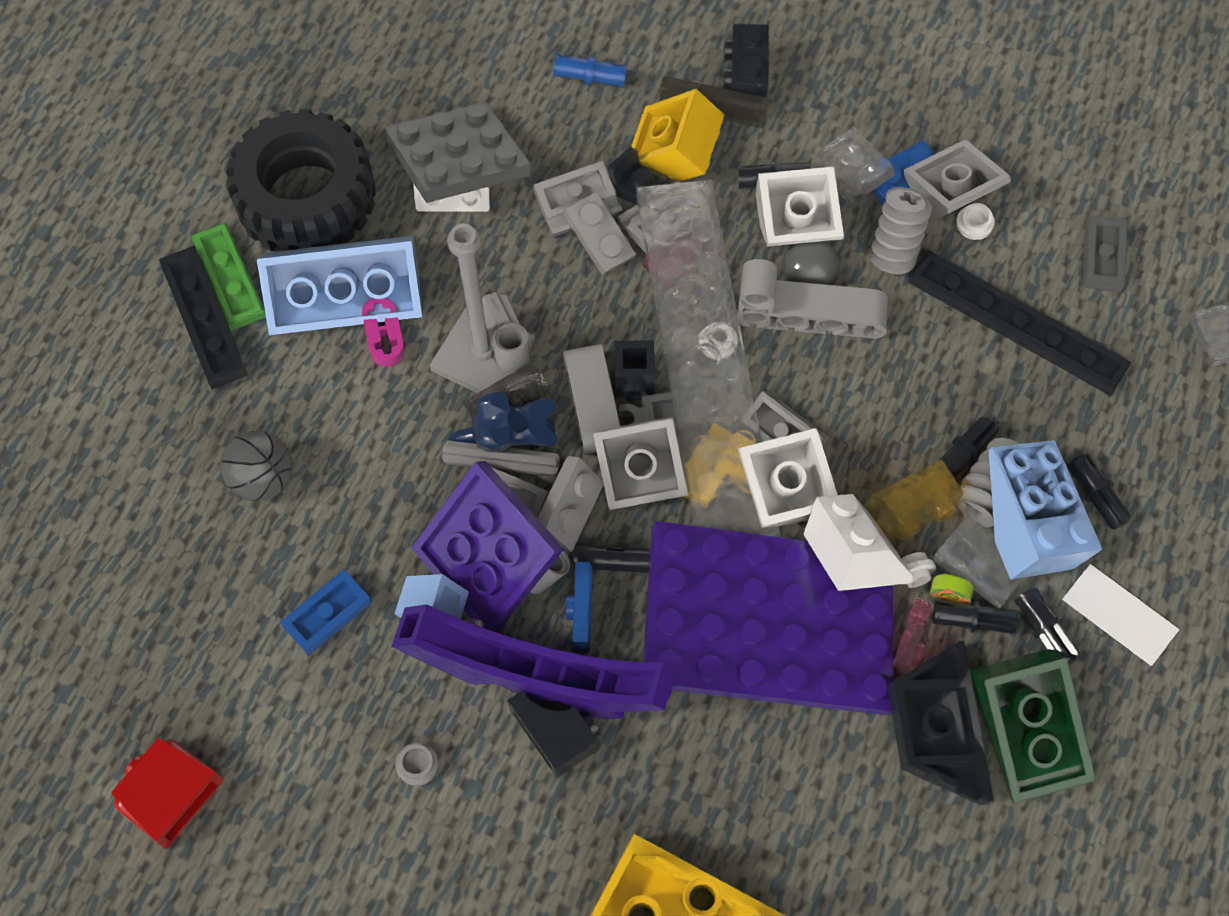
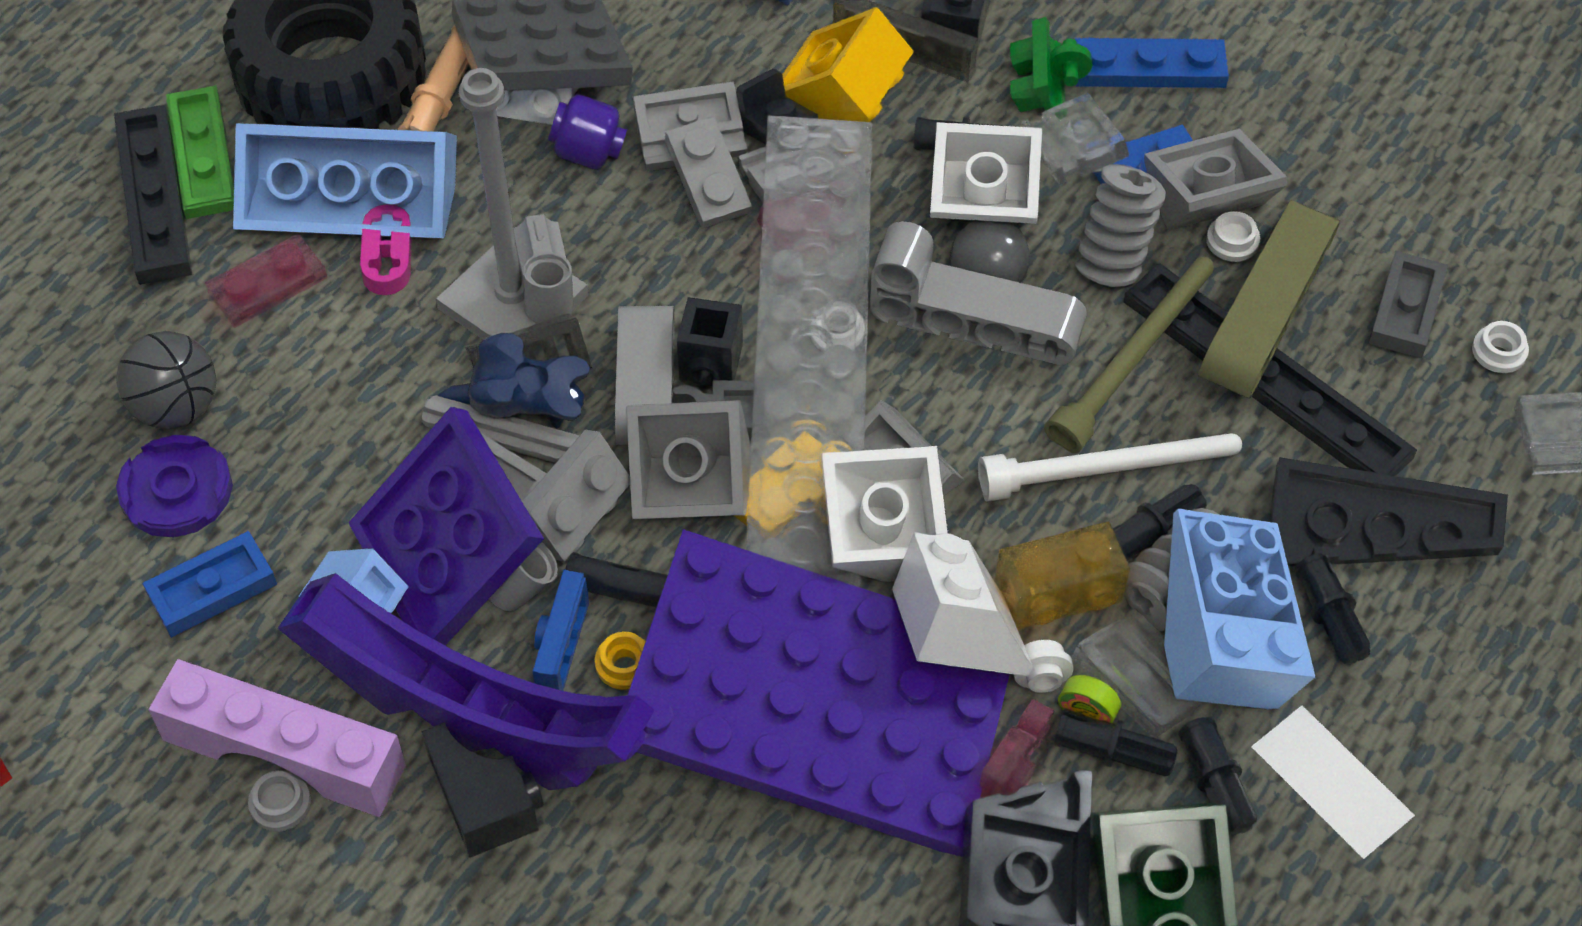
camera: 10 degrees right, 10 degrees down
none -> dark purple tile [116,435,233,538]
none -> lavender arch [148,659,406,817]
none -> clear pink plate [205,233,328,328]
none -> light nougat pin [398,25,469,131]
none -> dark purple head [547,95,627,169]
none -> yellow plate [595,631,646,690]
none -> white piece [978,433,1242,502]
none -> green hips [1010,17,1093,120]
none -> olive piece [1044,257,1214,453]
none -> blue plate [1075,38,1229,88]
none -> olive beam [1198,200,1341,399]
none -> black wing [1269,457,1508,566]
none -> white plate [1472,321,1529,373]

